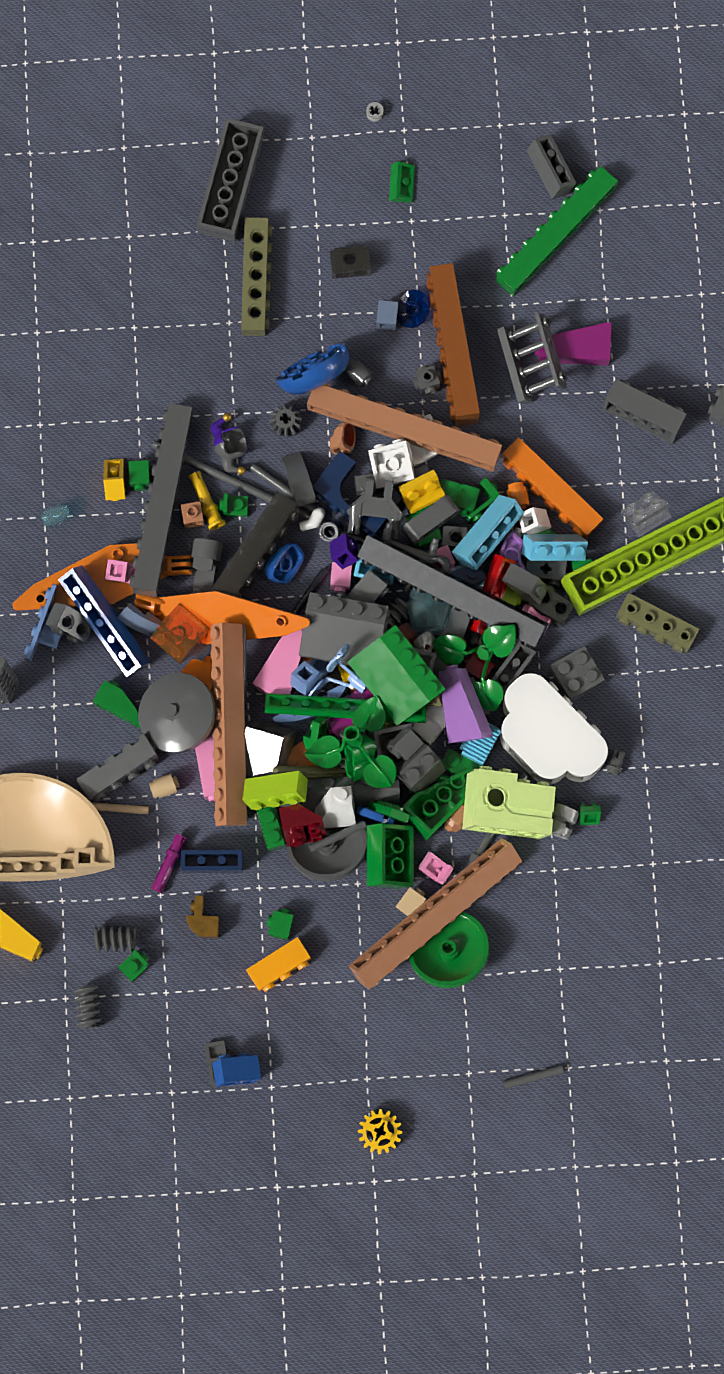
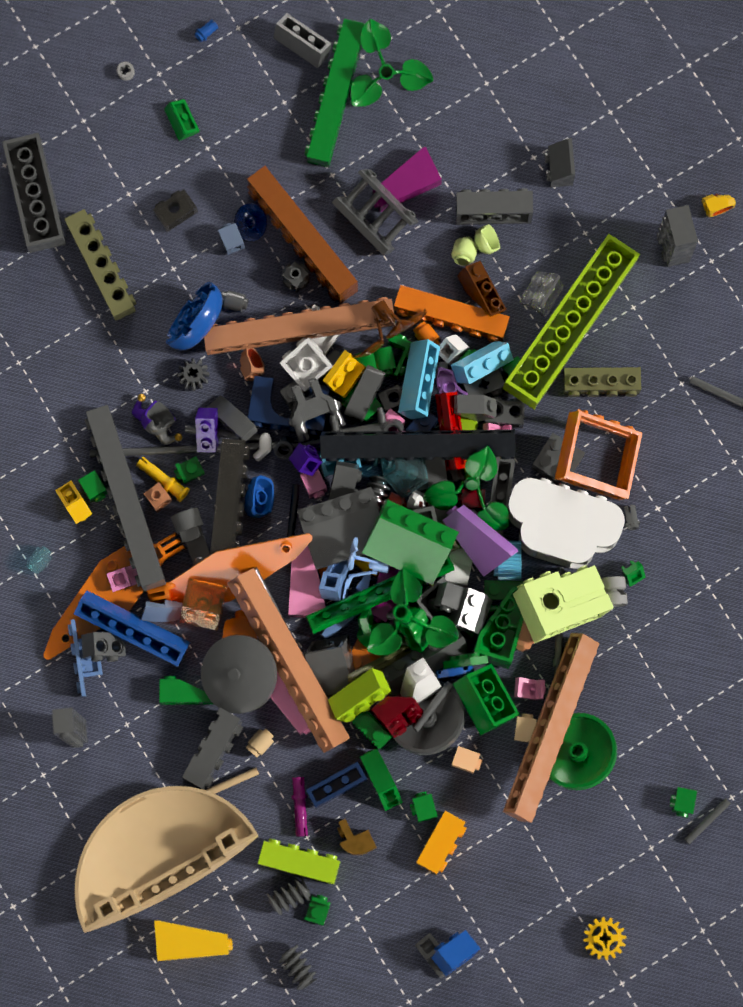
camera: 25 degrees left, 0 degrees up
none -> blue pin [194,19,219,42]
none -> dark purple brick [195,408,219,453]
none -> lime brick [258,838,340,885]
none -> green plant [351,19,434,107]
none -> reddish brown plant [353,300,427,358]
none -> green slope [360,749,403,811]
none -> yellowish green head [451,237,478,266]
none -> light nougat brick [451,746,482,774]
none -> reddish brown slope [457,261,507,317]
none -> yellowish green hair [474,225,500,254]
none -> orange window [555,409,642,500]
none -> green brick [670,787,697,818]

